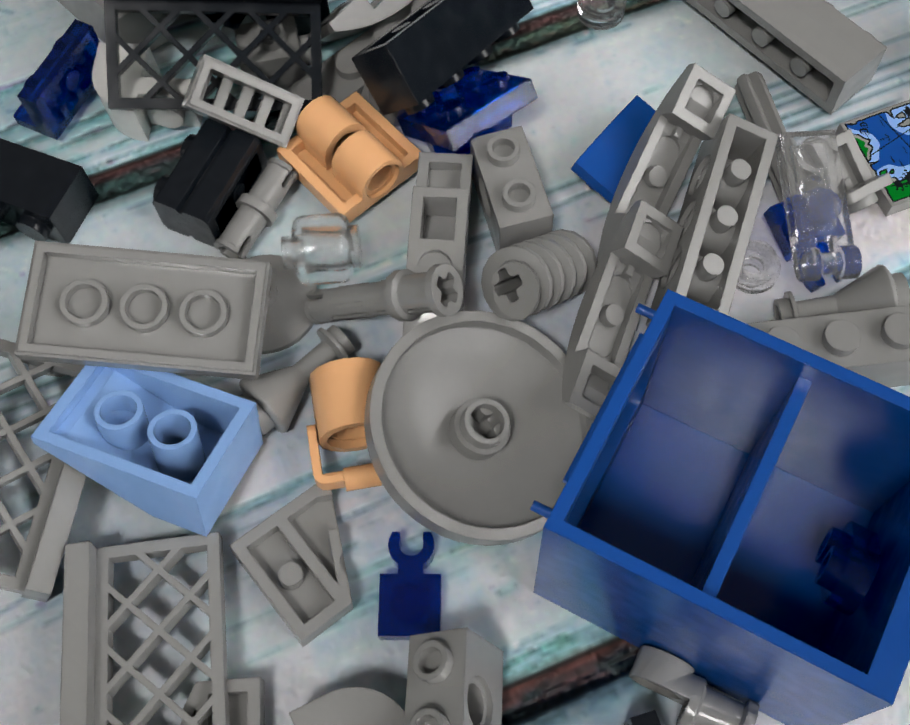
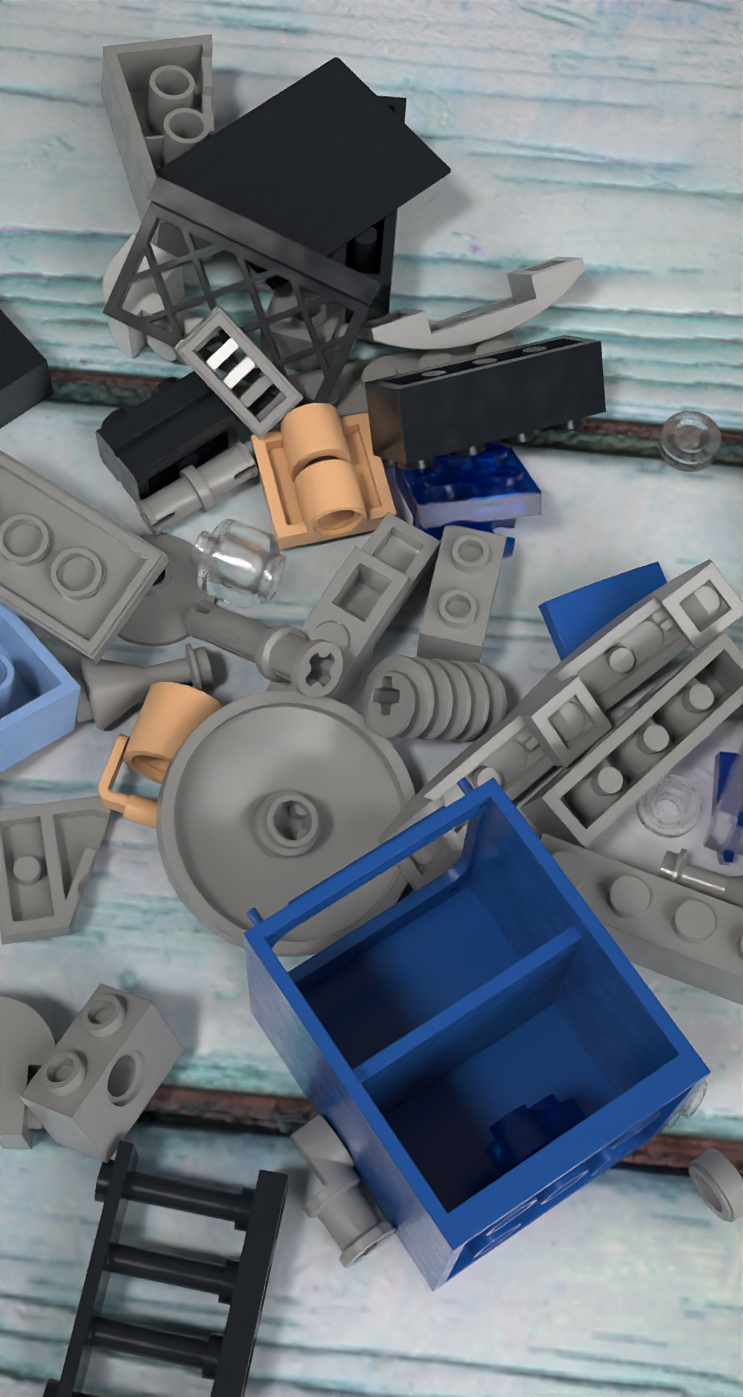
camera: 20 degrees right, 0 degrees up
clear blue bracket [14,19,100,140] -> none
clear blue plate [378,532,442,640] -> none

